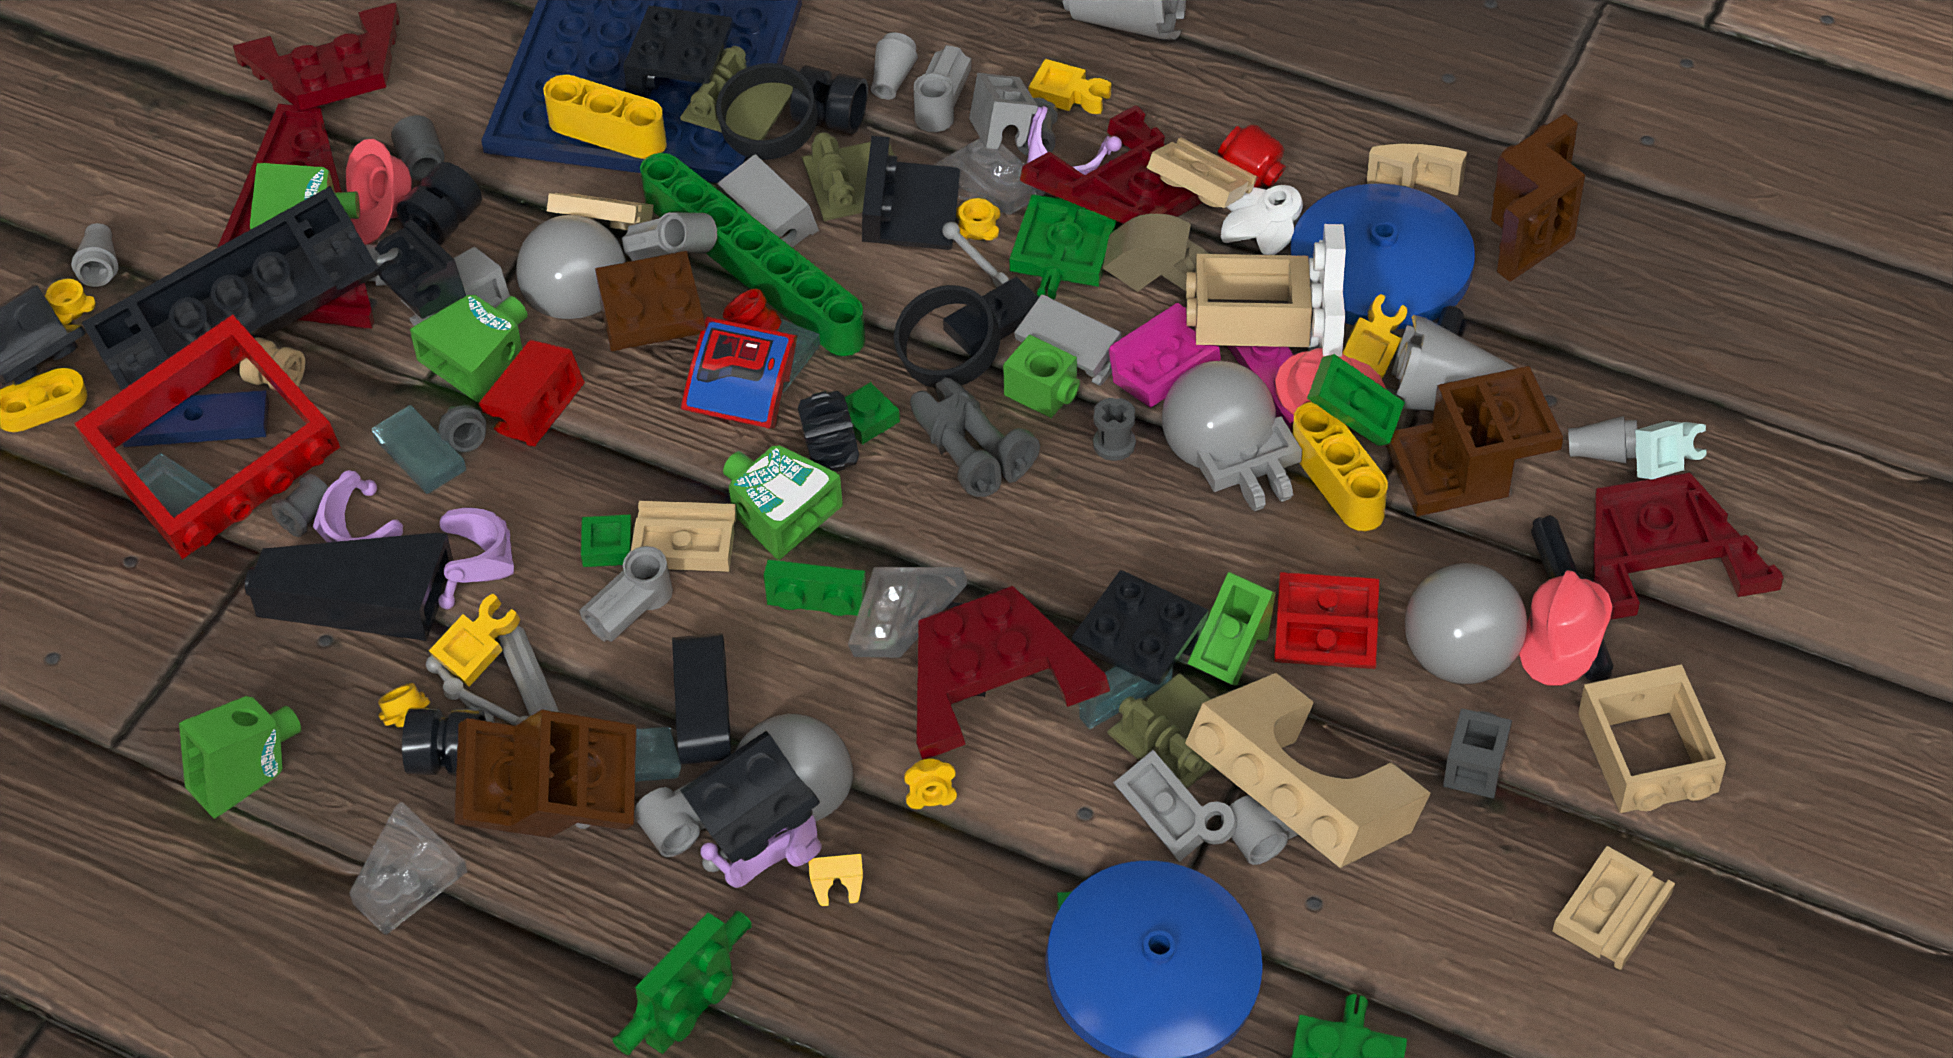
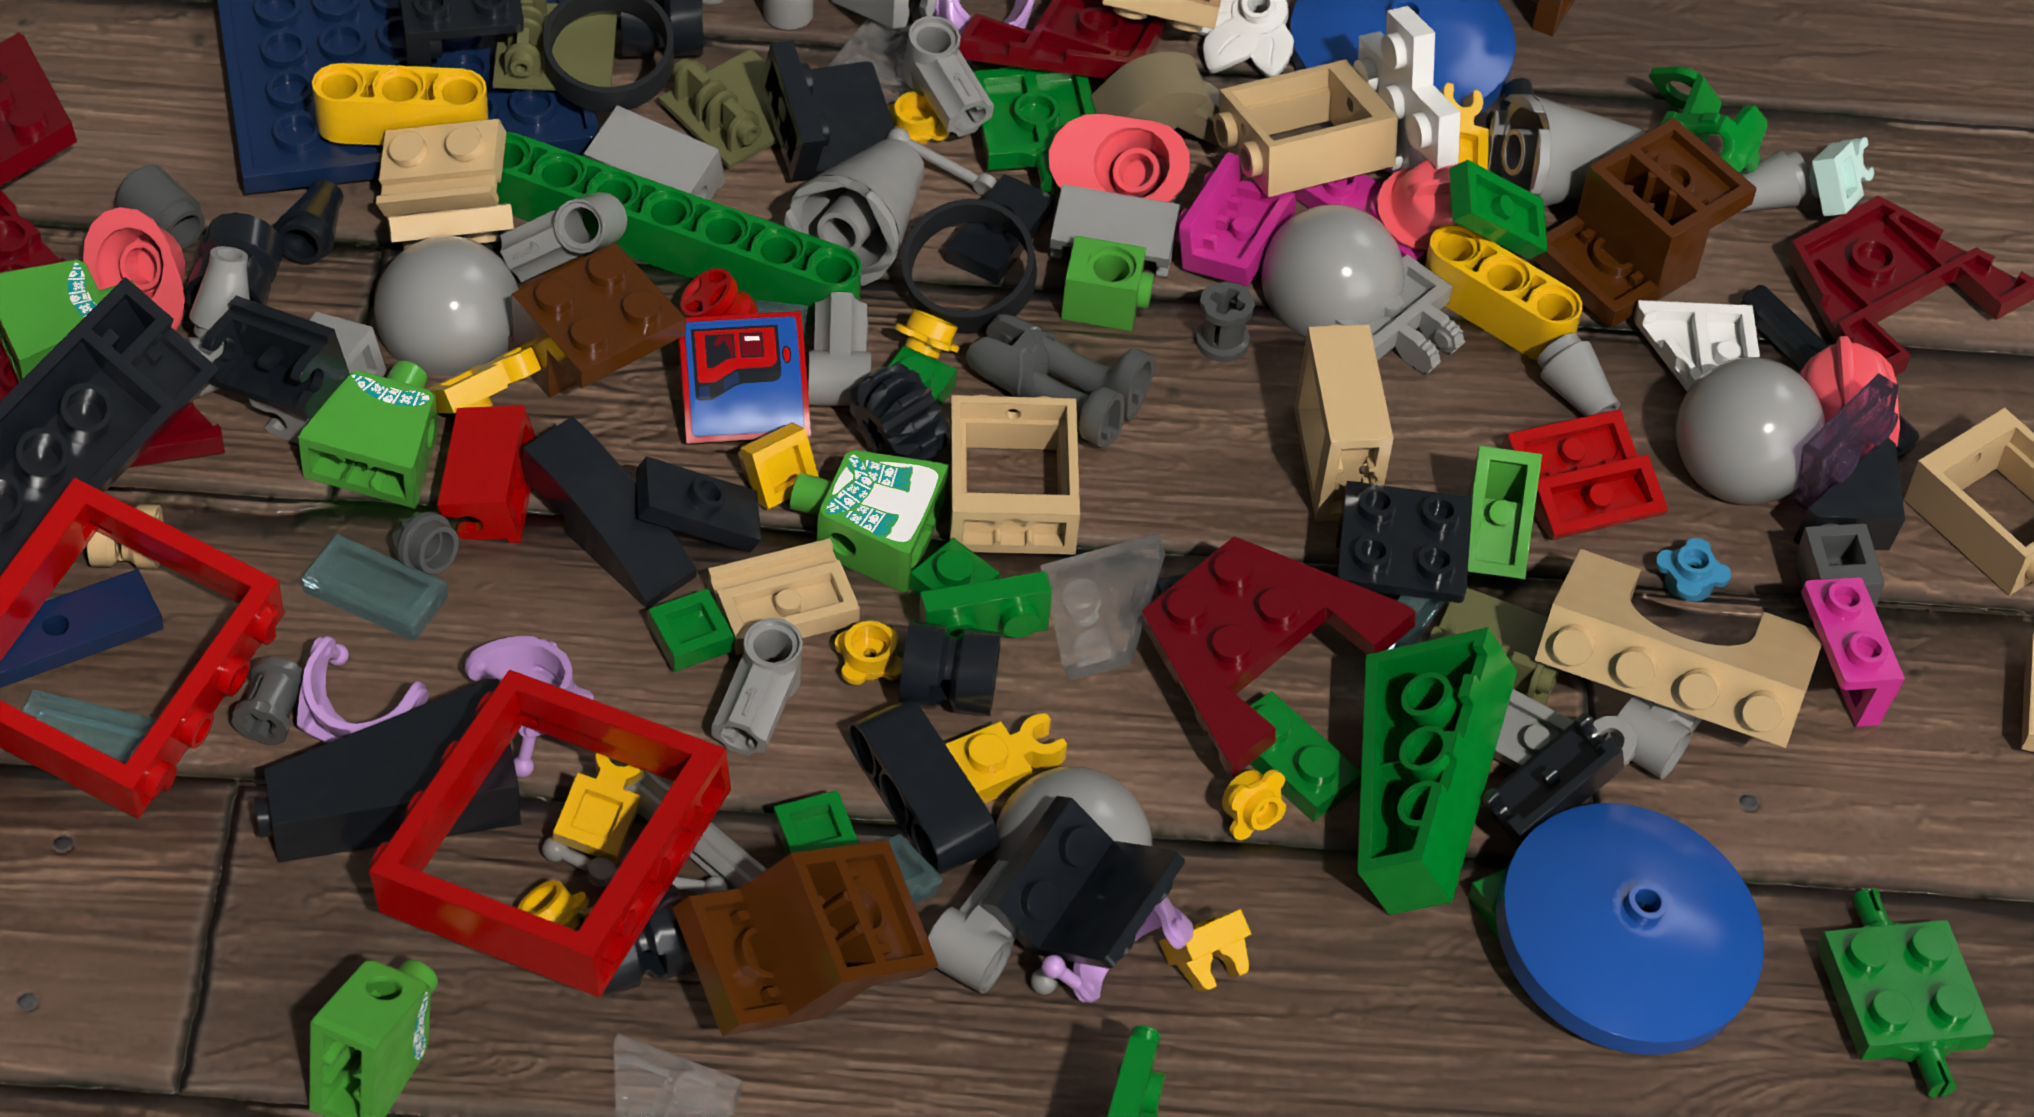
camera: 30 degrees left, 0 degrees up
none -> light grey cone [189,246,250,344]
none -> black cone [276,180,344,264]
none -> red window [369,669,731,998]
none -> tan plate [376,119,507,216]
none -> yellow plate [428,347,541,413]
none -> black slope [523,416,697,610]
none -> black plate [635,456,761,552]
none -> yellow tile [738,422,819,509]
none -> green plate [773,790,859,856]
none -> light grey cone [785,139,925,286]
none -> light grey piece [808,292,871,407]
none -> yellow plate [835,621,903,685]
none -> yellow plate [894,309,960,359]
none -> black wheel [899,620,1001,717]
none -> light grey piece [902,16,994,137]
none -> green plate [909,538,1000,597]
none -> yellow plate [945,713,1067,804]
none -> tan window [949,395,1080,555]
none -> coral piece [1049,114,1190,202]
none -> green plate [1250,691,1361,823]
none -> tan window [1294,324,1394,522]
none -> green wedge [1358,627,1517,915]
none -> black hinge [1480,712,1624,847]
none -> light grey cone [1537,333,1621,417]
none -> white wing [1634,300,1760,391]
none -> green piece [1649,66,1768,173]
none -> dark azure plate [1656,538,1731,602]
none -> black slope [1793,436,1905,551]
none -> clear purple plate [1794,373,1899,511]
none -> dark pink bracket [1801,577,1905,727]

